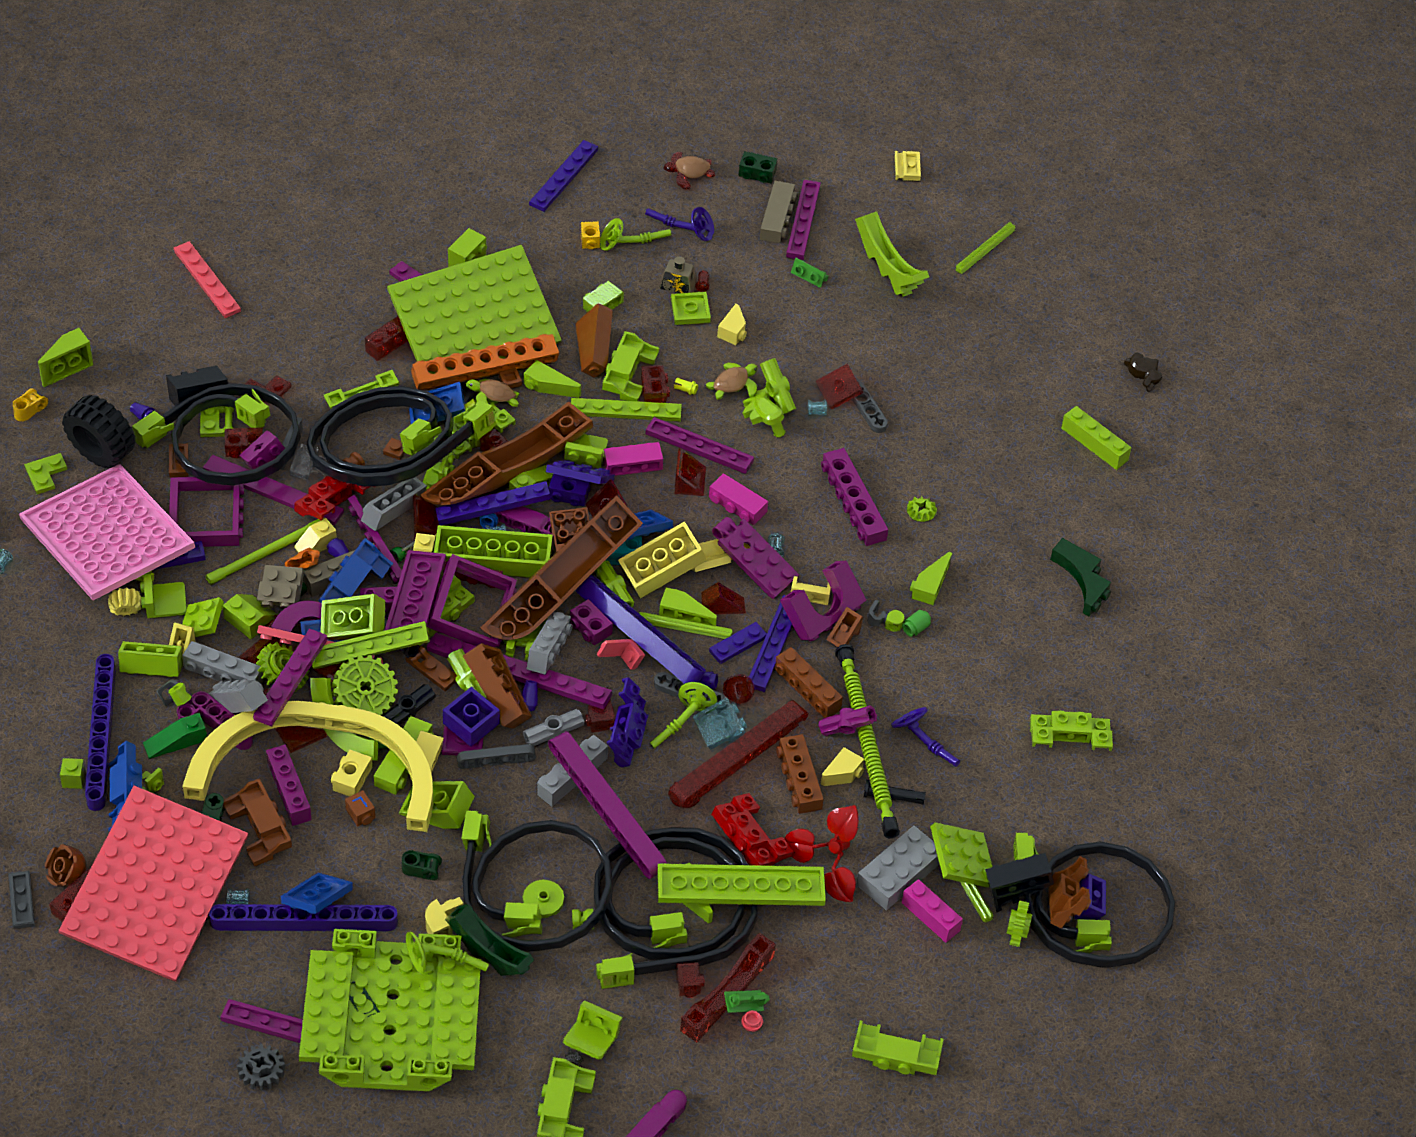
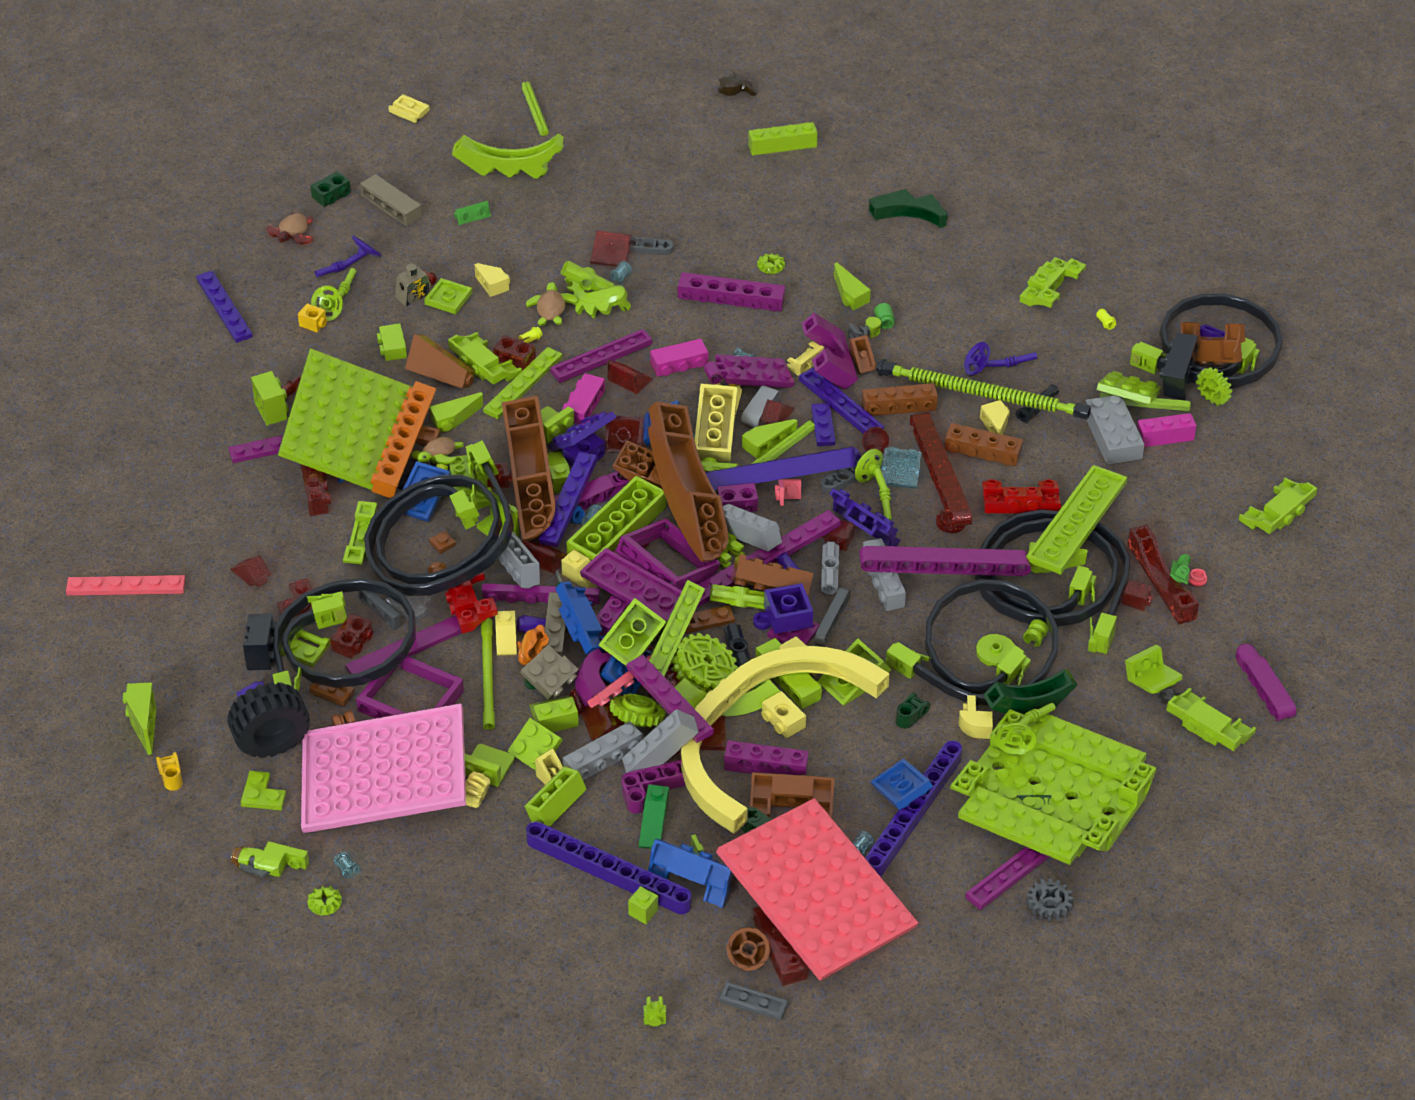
camera: 55 degrees left, 5 degrees down
lime leg [156,680,192,706] -> none
magenta brick [239,430,285,469] -> none
dark orange brick [345,790,375,827] -> none
red plant [784,805,859,902] -> none
magenta plate [786,180,821,260] -> none
magenta piece [818,706,877,736] -> none
none -> clear red slope [230,555,272,587]
none -> dark orange wheel [331,711,355,726]
none -> light grey beam [741,385,781,428]
none -> neon yellow pin [1096,309,1116,330]

